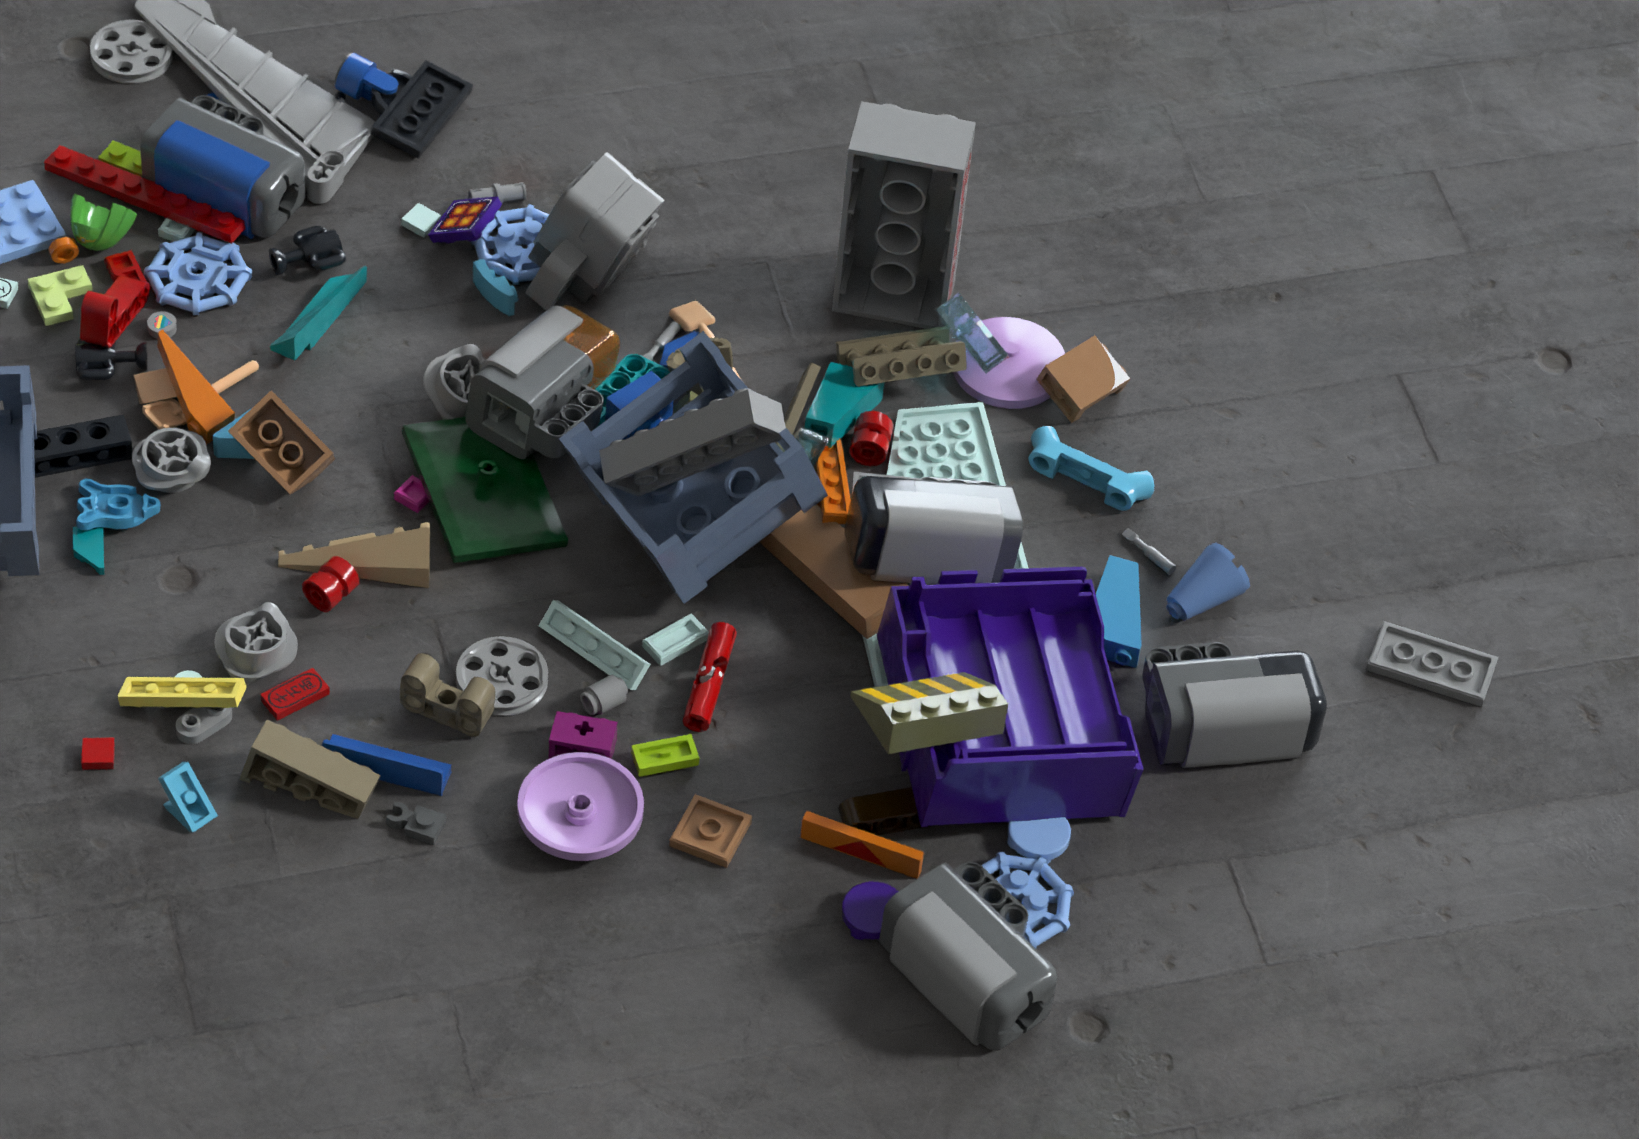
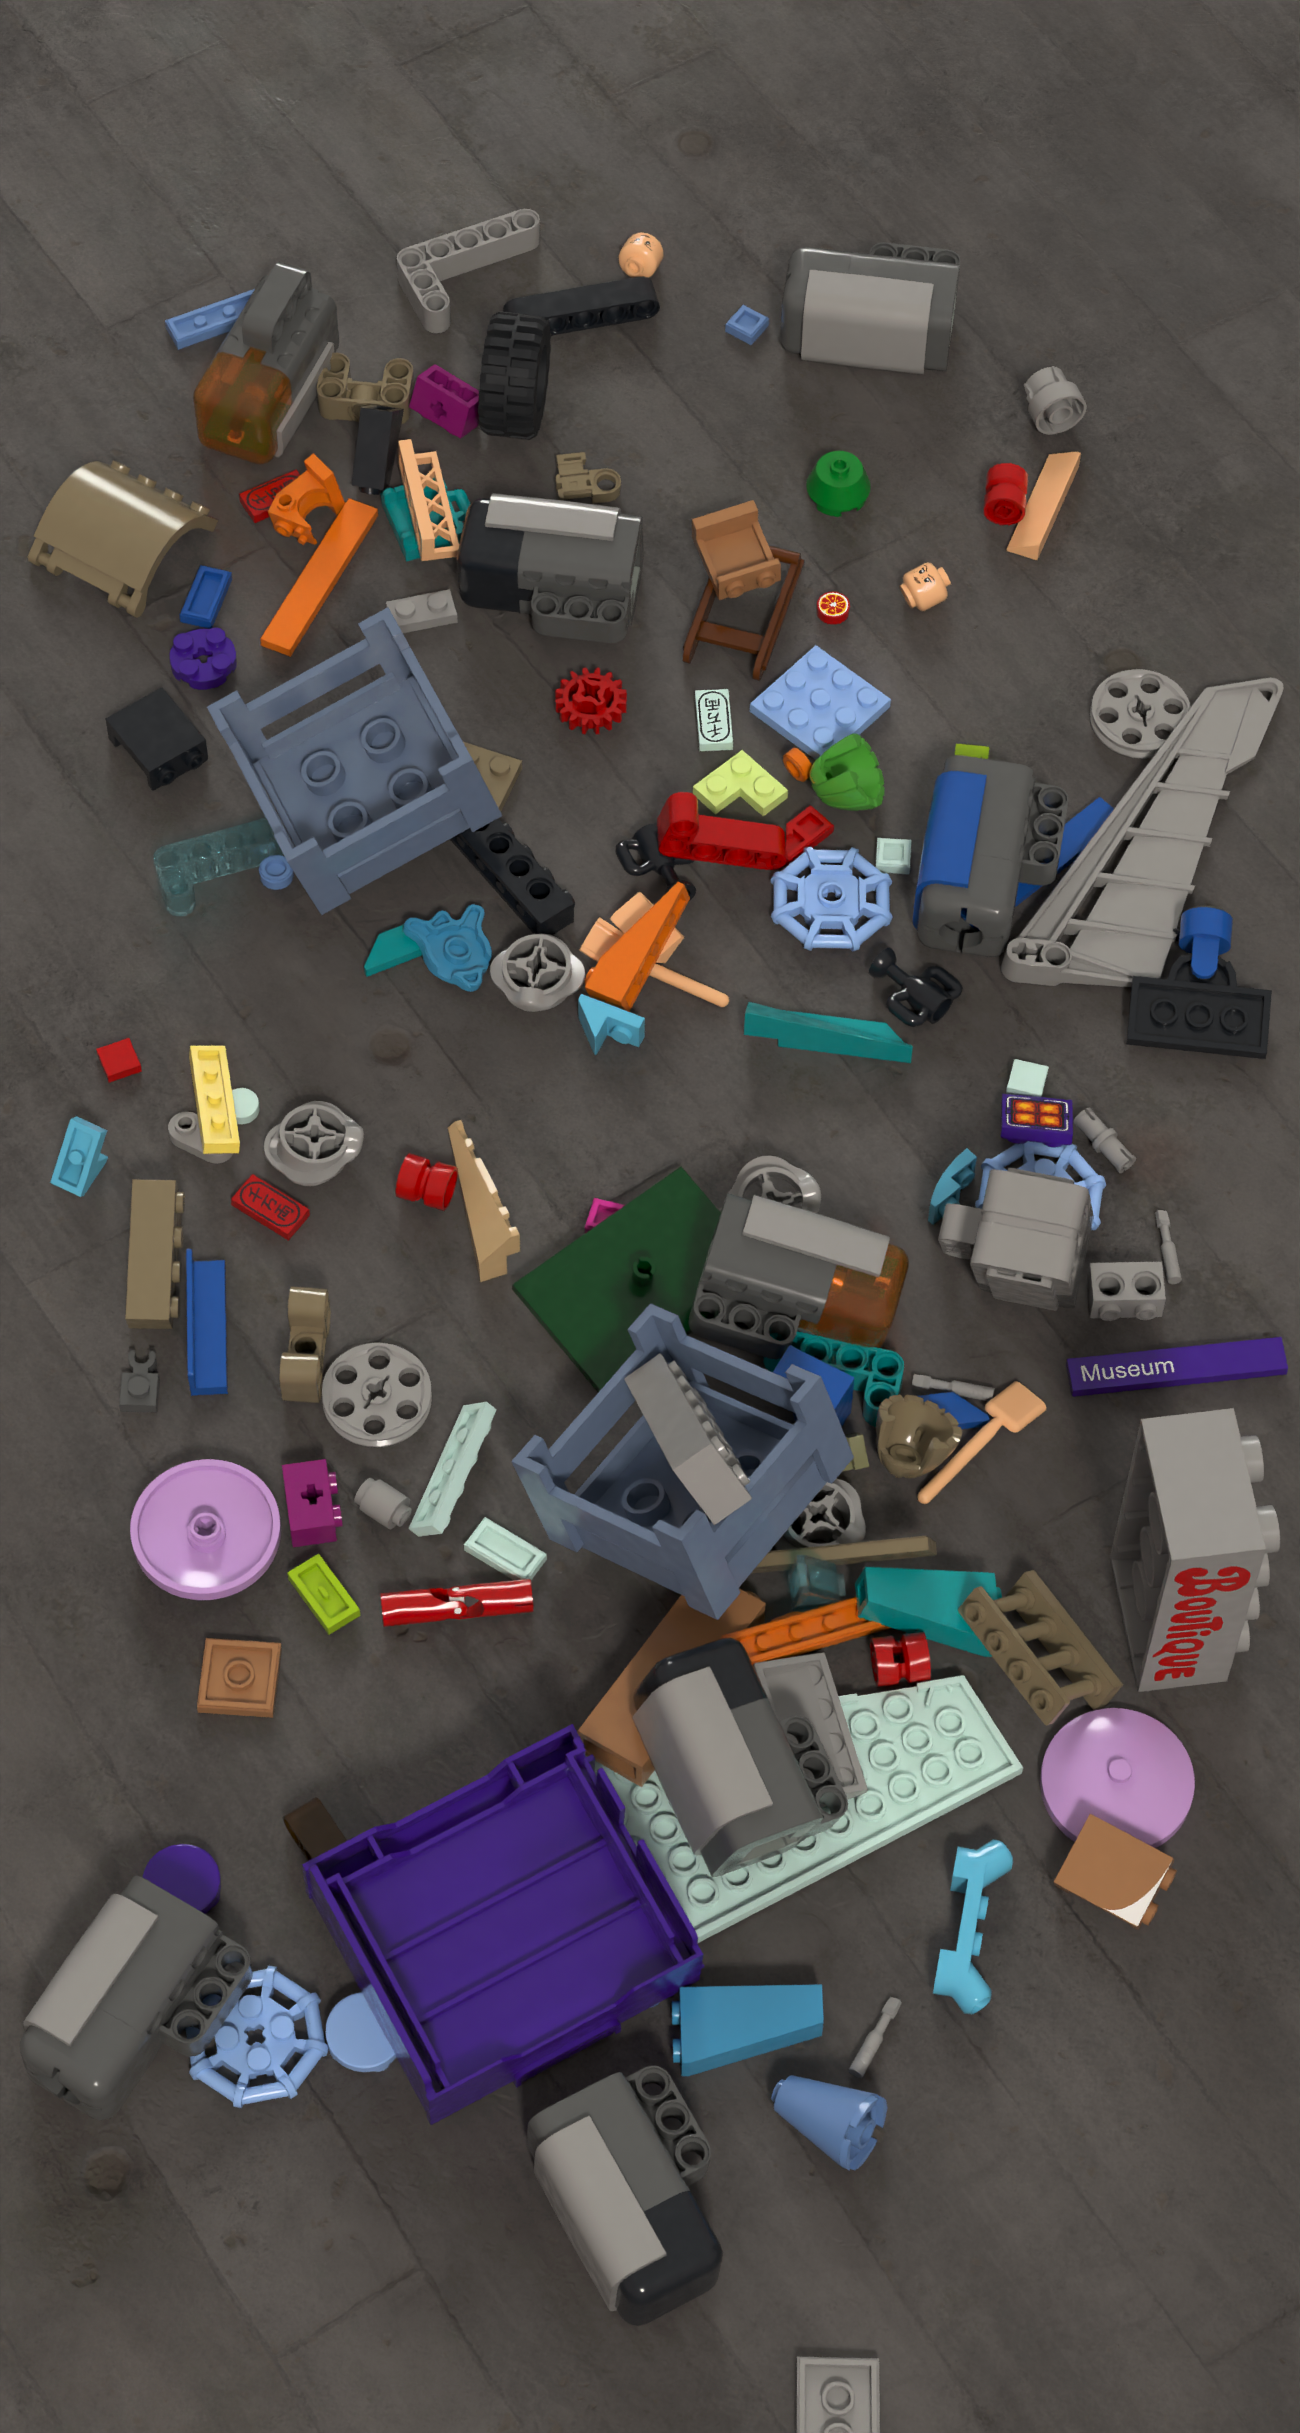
camera: 75 degrees right, 10 degrees up
red plate [44,145,245,244] -> none
light grey tile [147,311,177,339] -> none
medium nougat slope [228,390,335,495] -> none
orange tile [800,811,924,879] -> none
olive slope [850,672,1008,754] -> none
clear light blue slope [936,293,1009,374] -> none
none -> dark purple tile [1066,1337,1288,1397]

